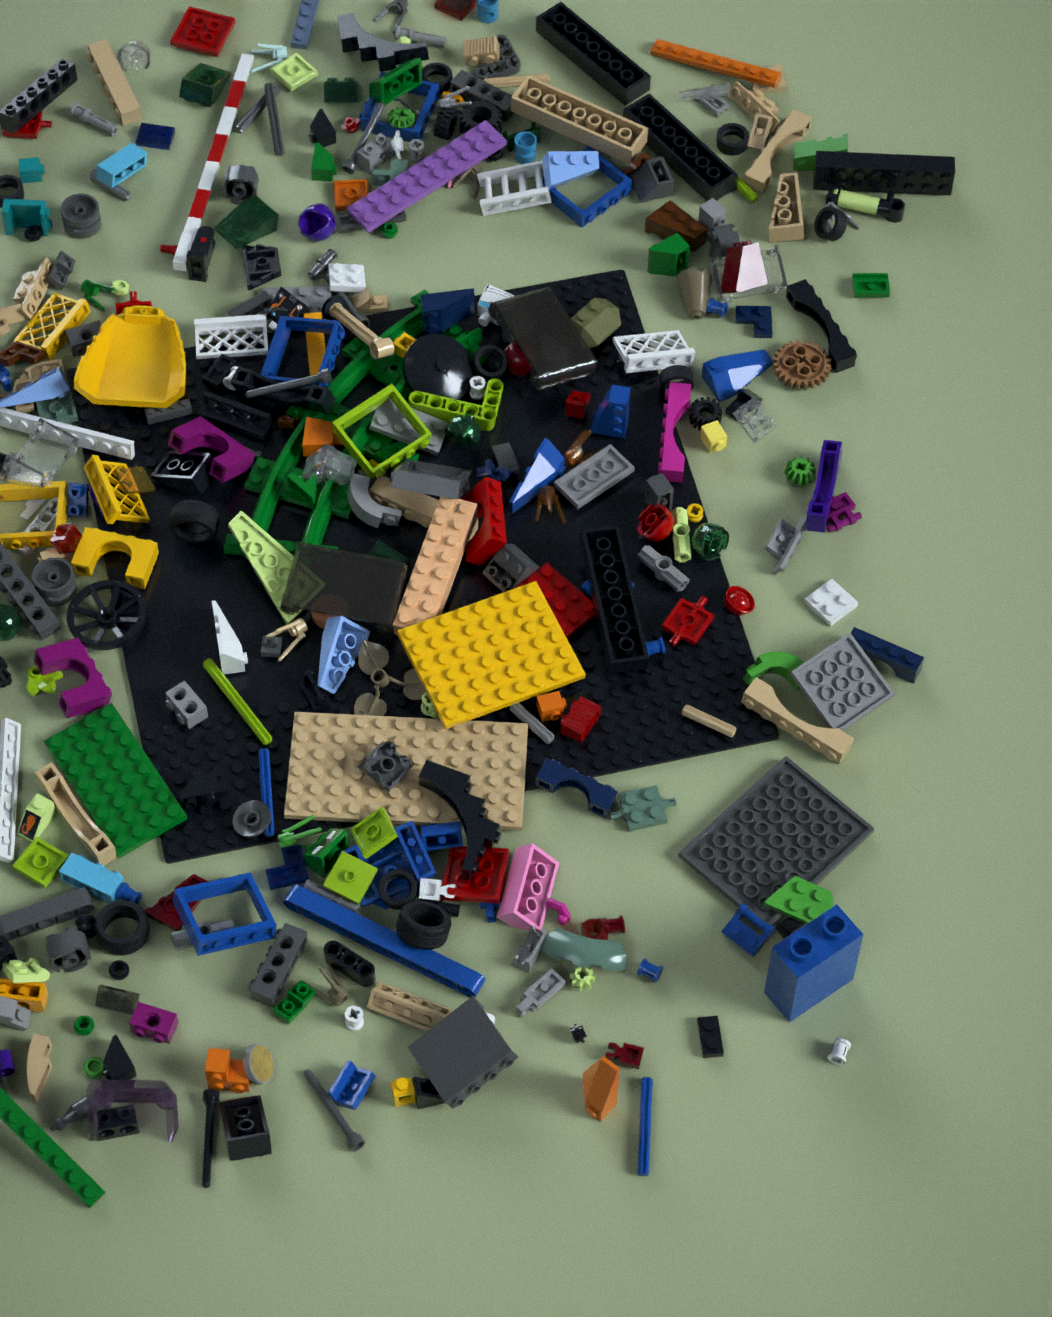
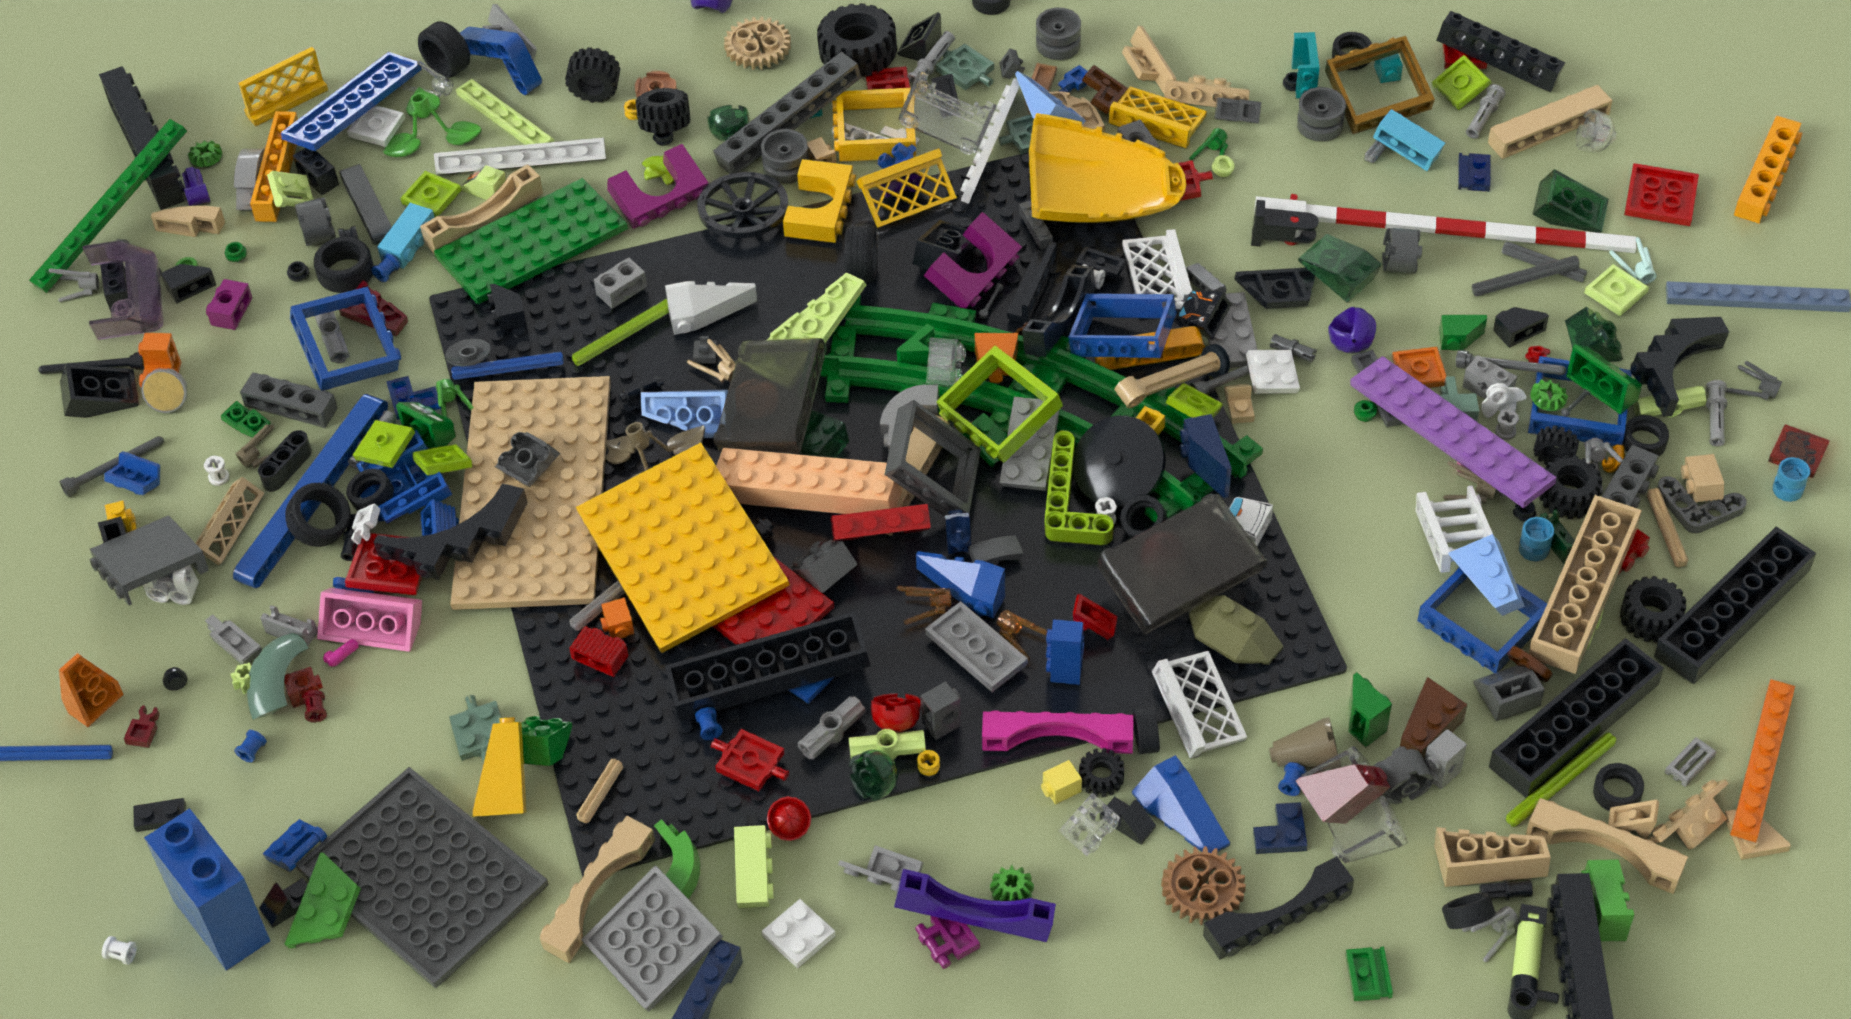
camera: 90 degrees right, 5 degrees down
clear red brick [50,523,83,554] -> none
clear smoke plate [95,984,140,1015] -> none
clear yellow piece [114,466,155,494] -> none
dark grey piece [245,368,332,398] -> none
clear green cylinder [443,413,481,447] -> none
dark blue arch [535,758,618,818] -> none
clear pin [678,82,730,102] -> none
none -> light grey plant [49,268,99,302]
none -> yellow slope [472,717,527,817]
none -> green slope [522,716,572,766]
none -> yellowish green wedge [734,825,774,908]
none -> lime tile [1166,383,1223,418]
none -> pearl gold window [1325,36,1435,134]
none -> lime tile [1432,55,1492,110]
none -> black axle [1479,880,1533,901]
none -> black tyre [1620,576,1687,643]

